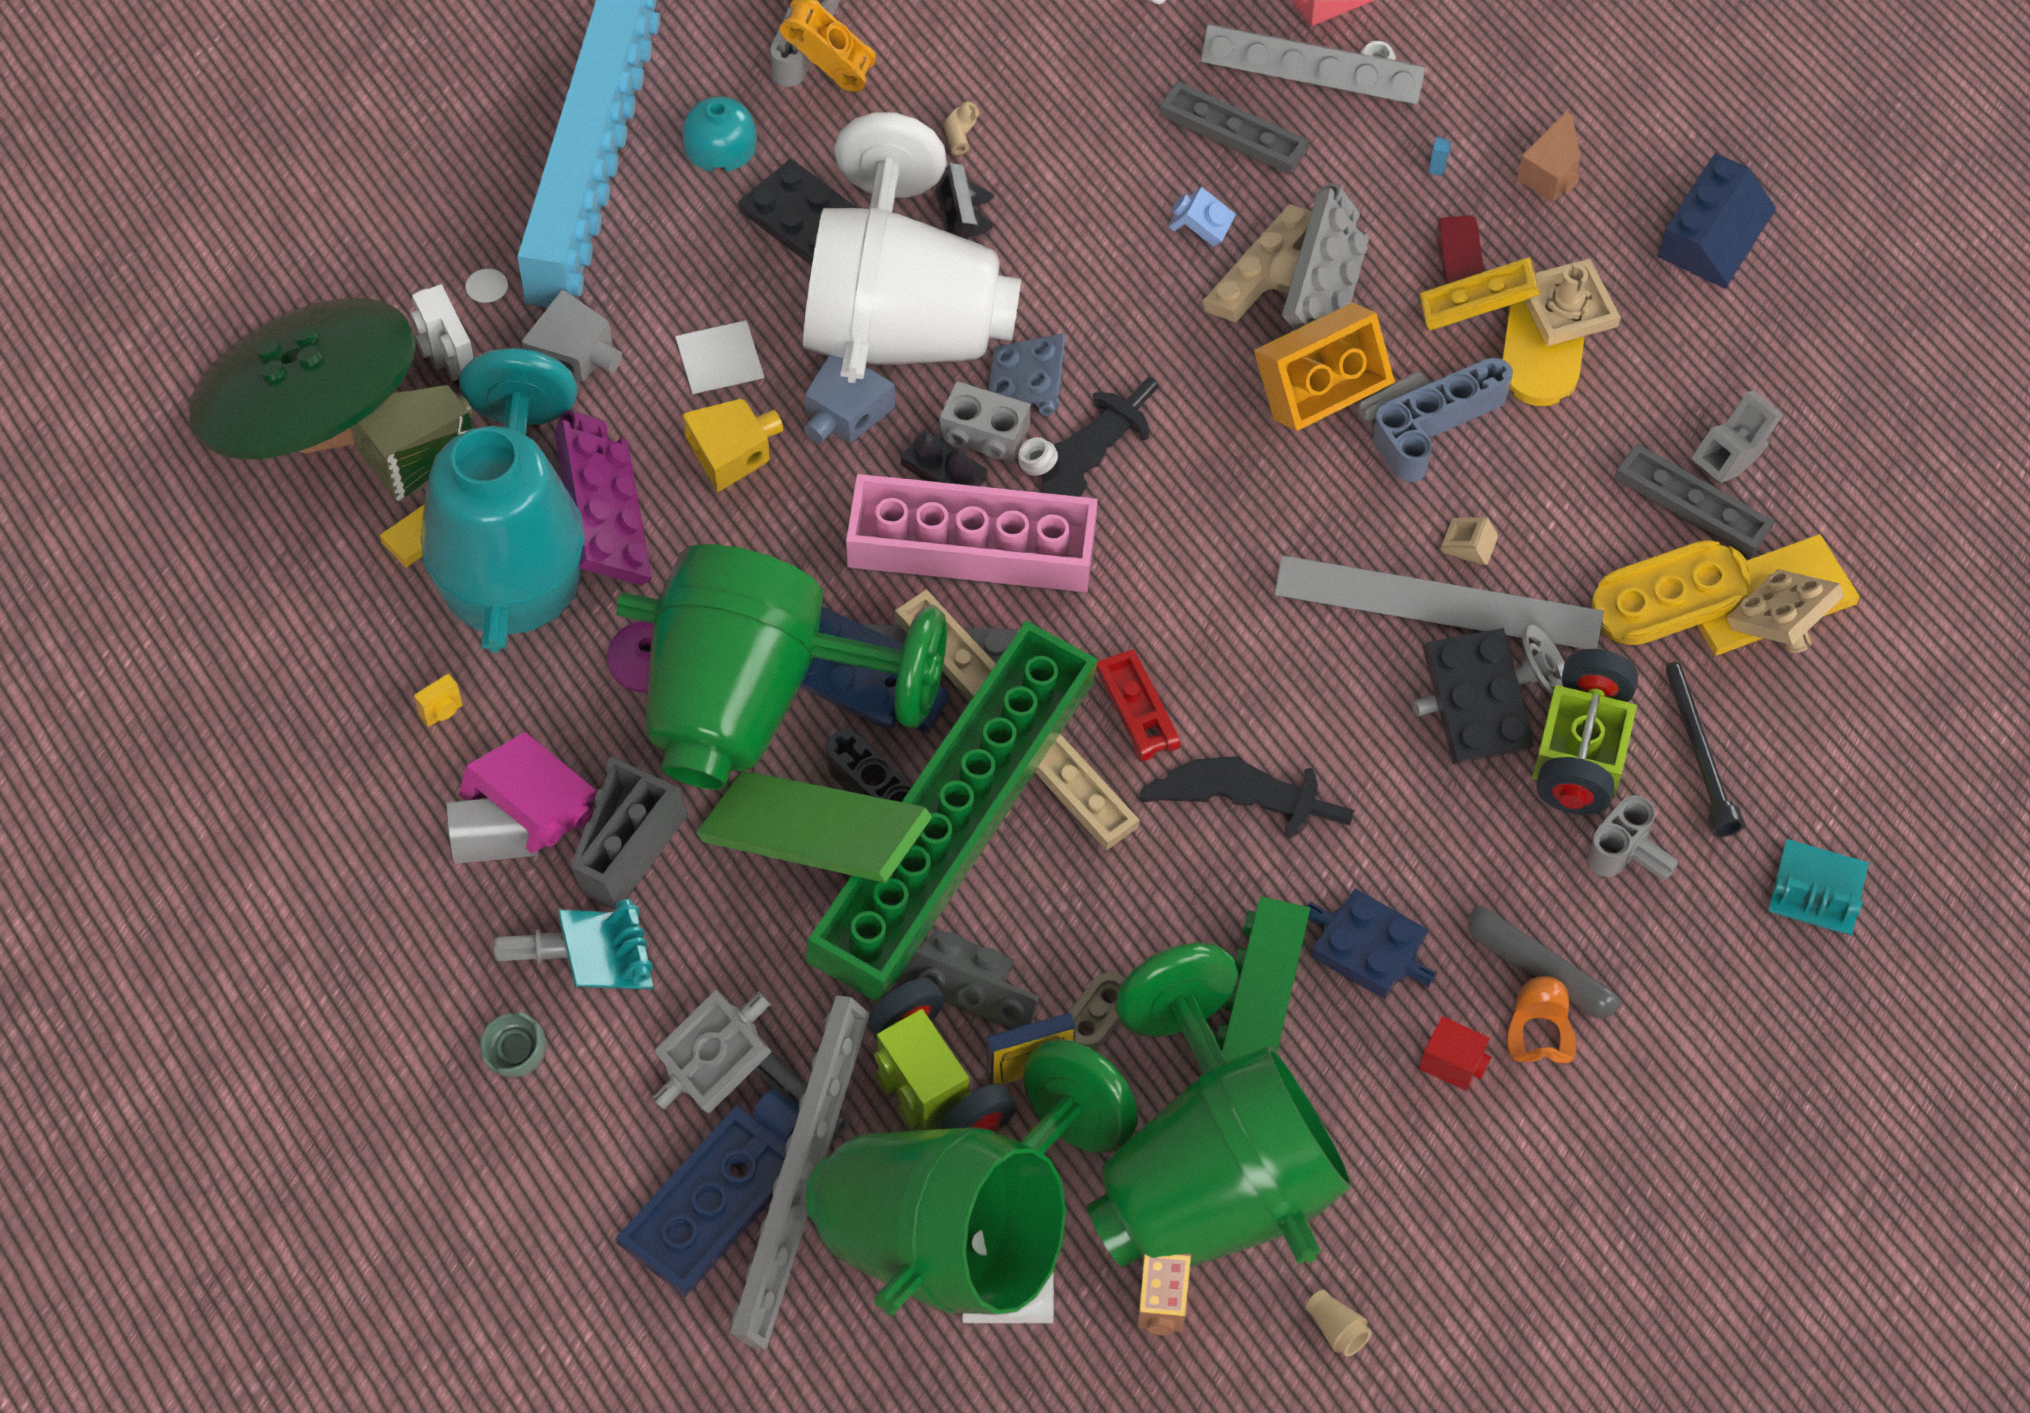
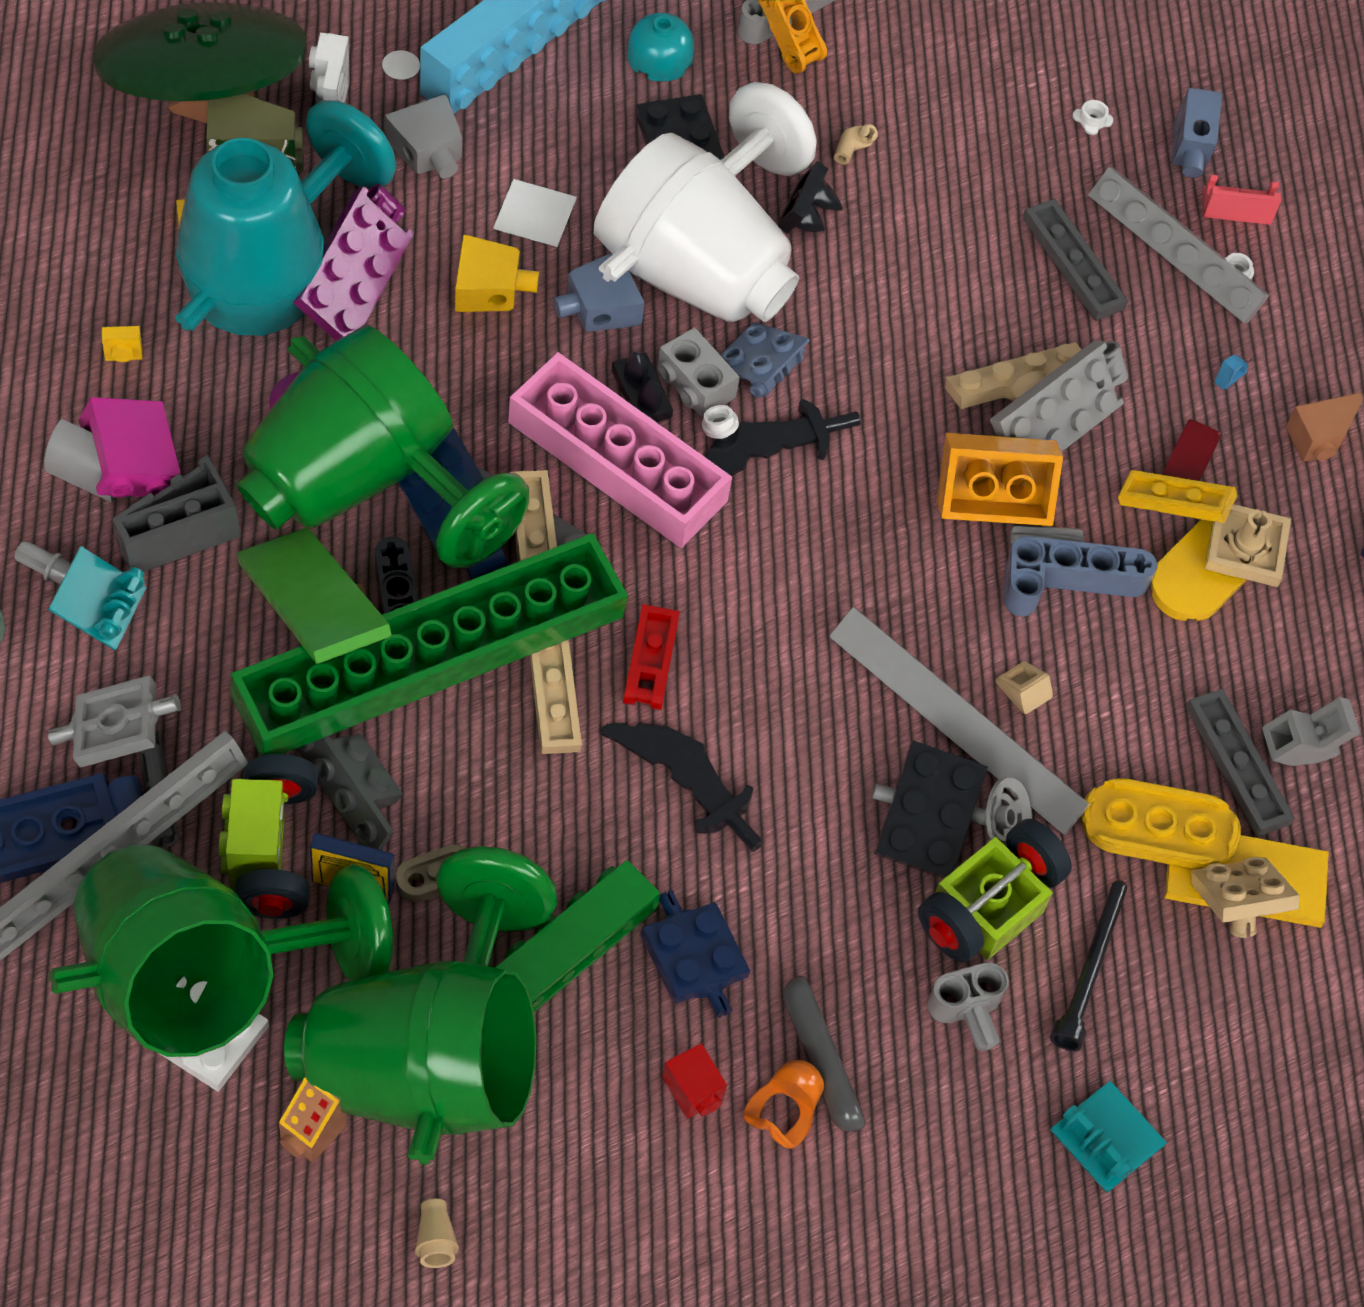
camera: 25 degrees right, 0 degrees up
light blue bracket [1168,187,1236,247] -> none

